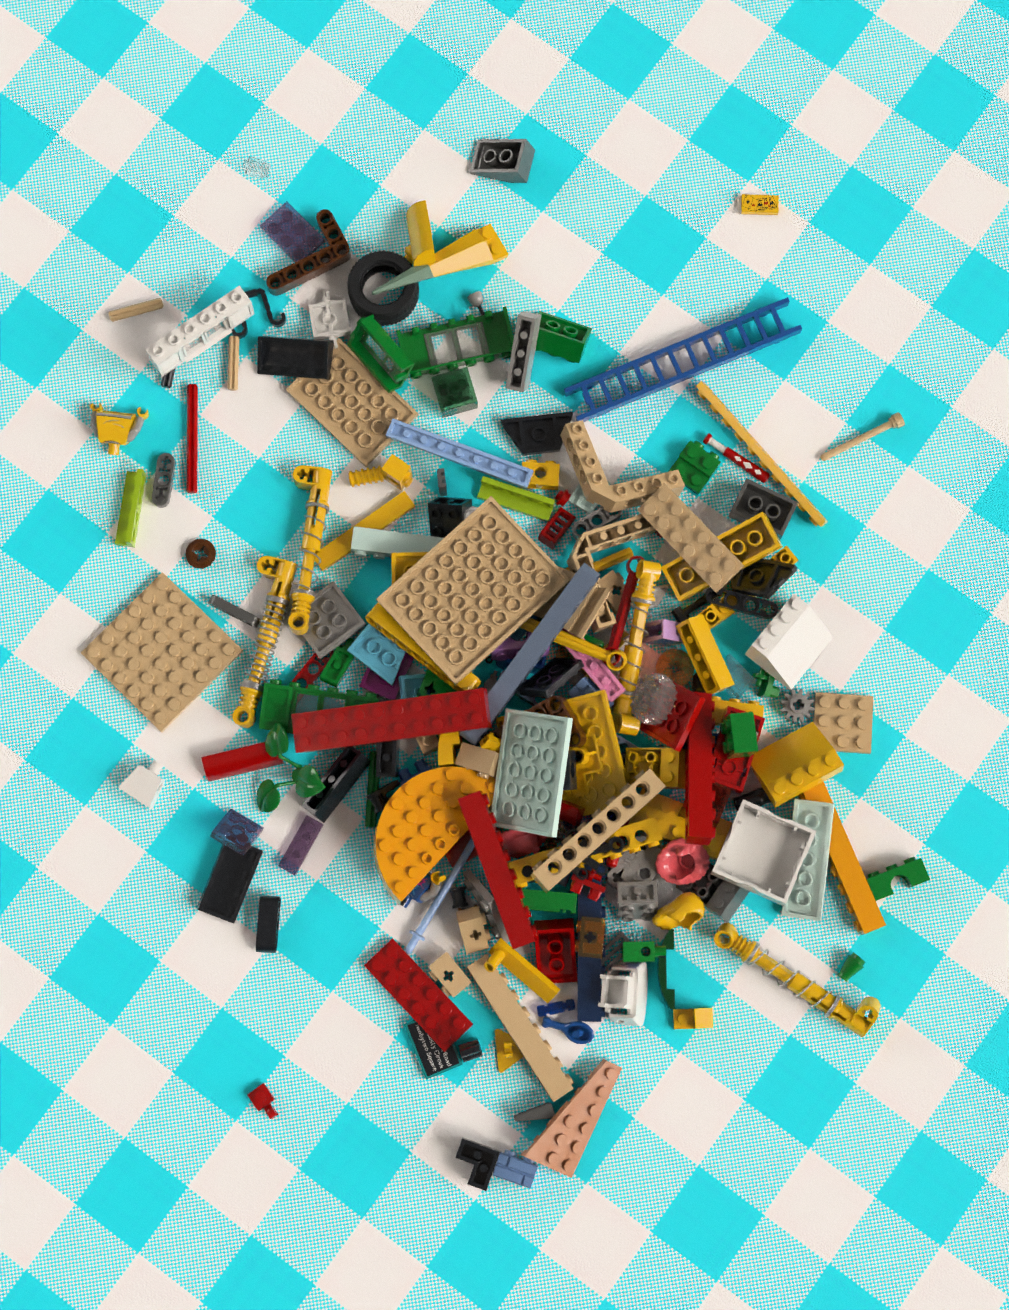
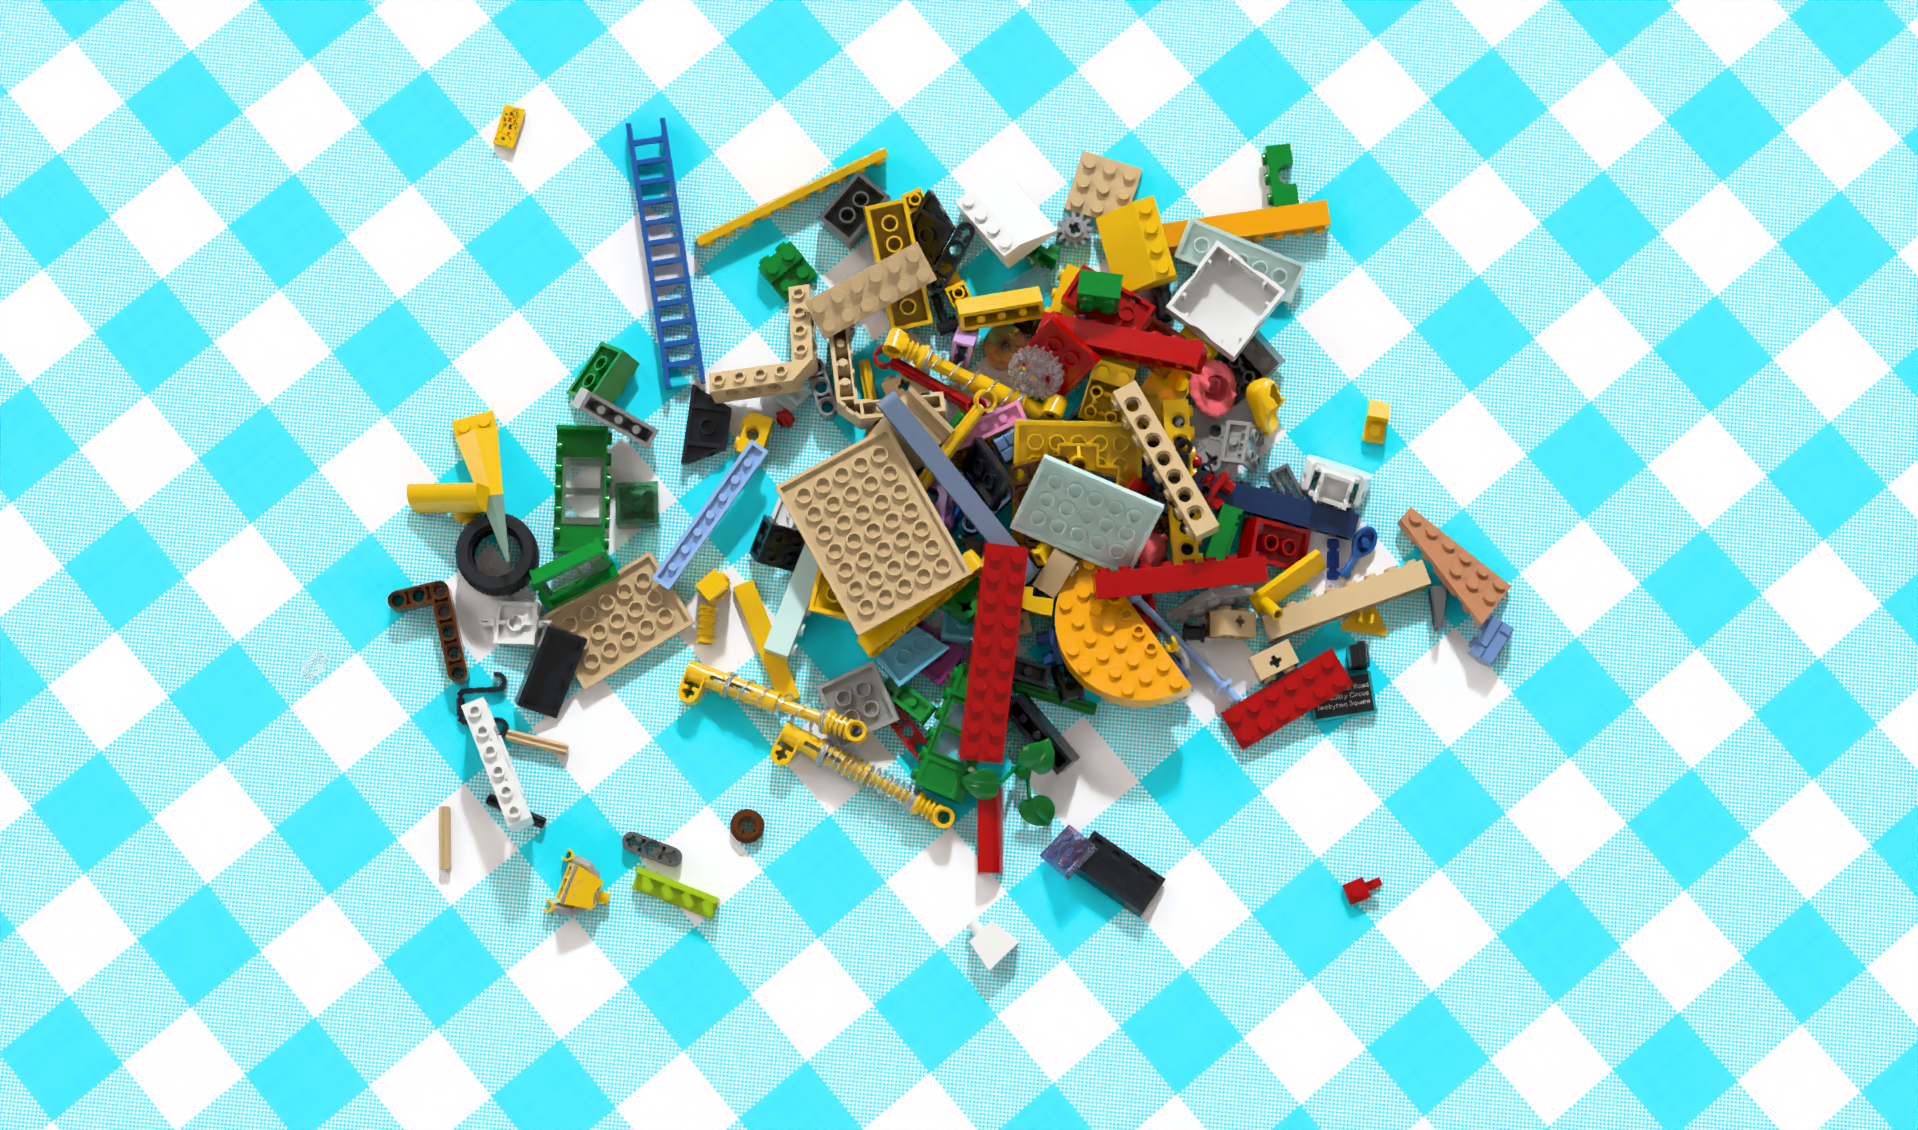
camera: 80 degrees left, 0 degrees up
tan plate [81,572,243,732] -> none
red axle [187,384,198,494] -> none
dark grey beam [208,595,261,628] -> none
black beam [256,895,281,953] -> none
clear purple plate [260,201,325,262] -> none
clear purple plate [278,815,324,876] -> none
flat silver tile [437,468,447,497] -> none
black brick [455,1137,500,1191] -> none
light grey hinge [467,291,484,316] -> none
dark grey slope [469,139,535,183] -> none
lime fence [477,476,555,522] -> none
red slope [538,507,576,550] -> none
clear orange brick [575,916,606,959] -> none
green torso [621,941,666,962] -> none
dark green slope [657,929,675,1009] -> none
red piece [703,433,770,483] -> none
yellow piece [714,923,881,1038] -> none
tan piece [820,412,905,461] -> none
green cone [837,952,866,982] -> none

